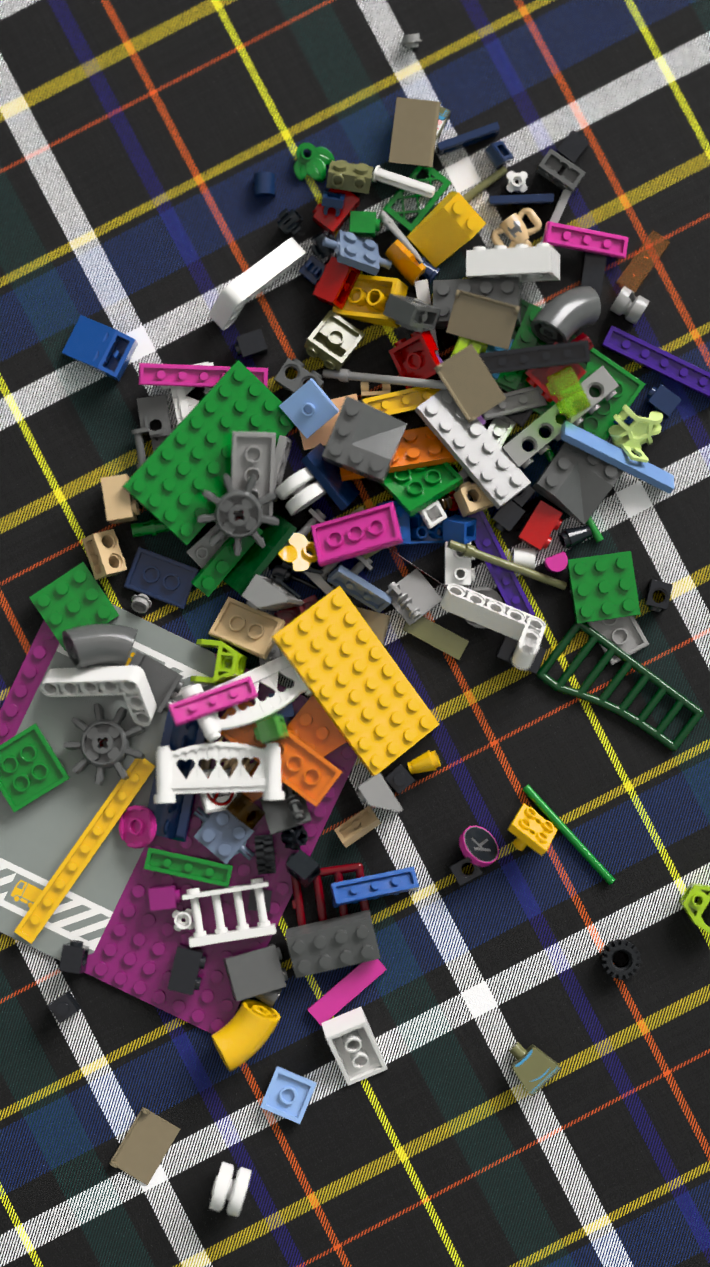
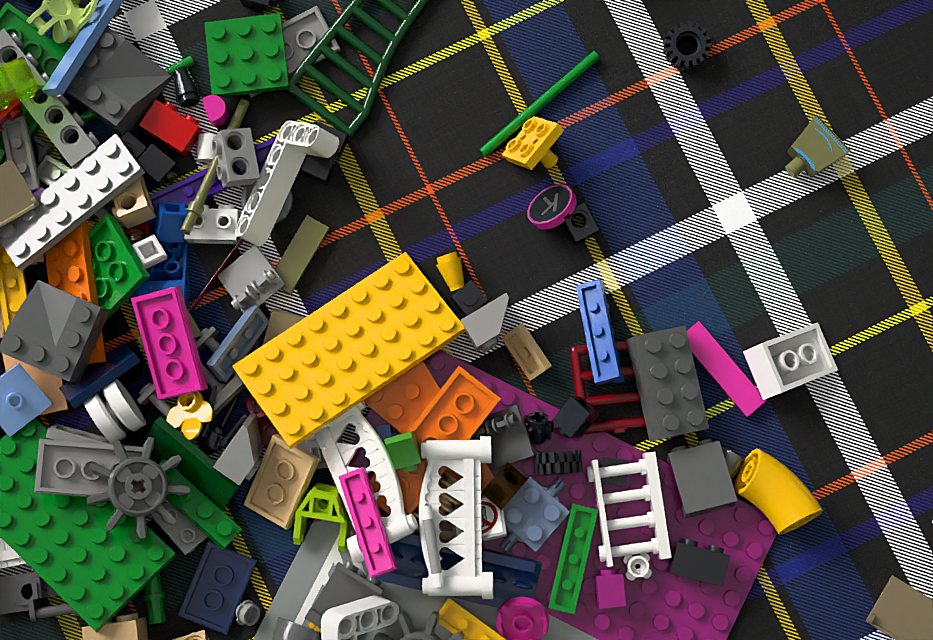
camera: 90 degrees left, 5 degrees down
light blue plate [260,1066,317,1124] -> none
none -> light grey brick [212,128,260,188]
none -> light grey bar [420,505,444,588]

